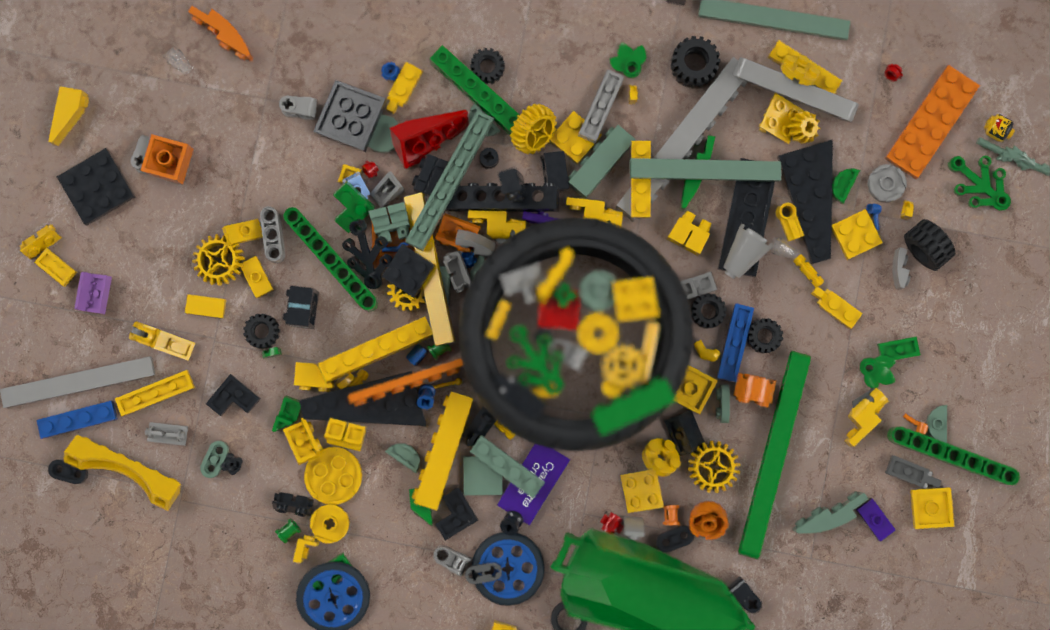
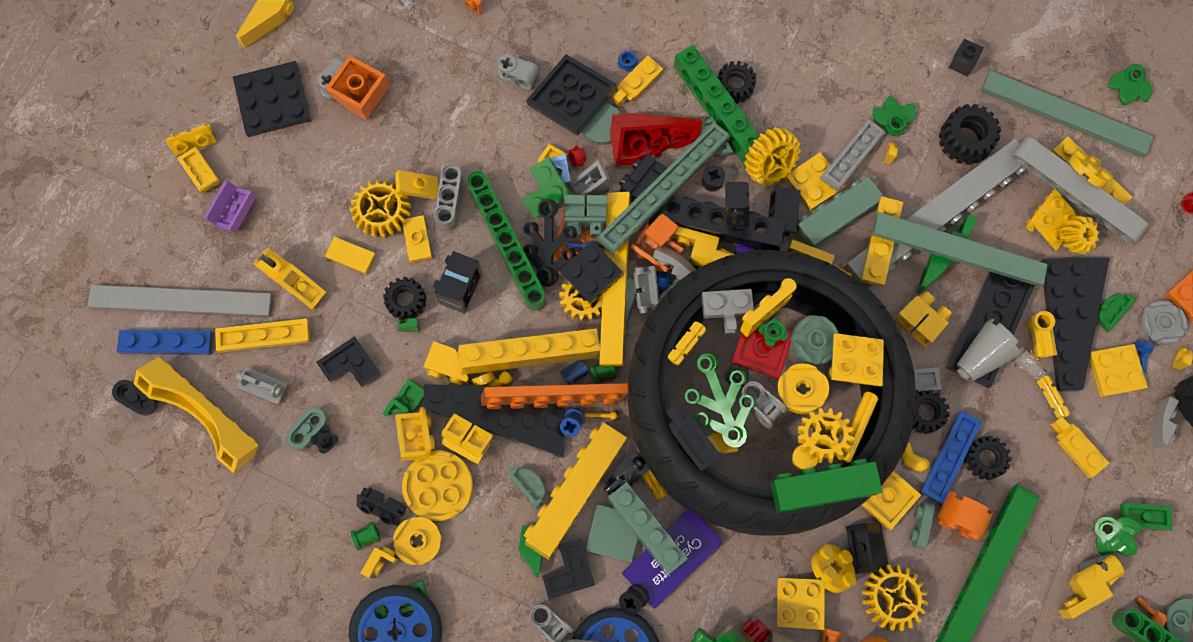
camera: 10 degrees right, 10 degrees down
none -> orange slope [644,214,678,247]

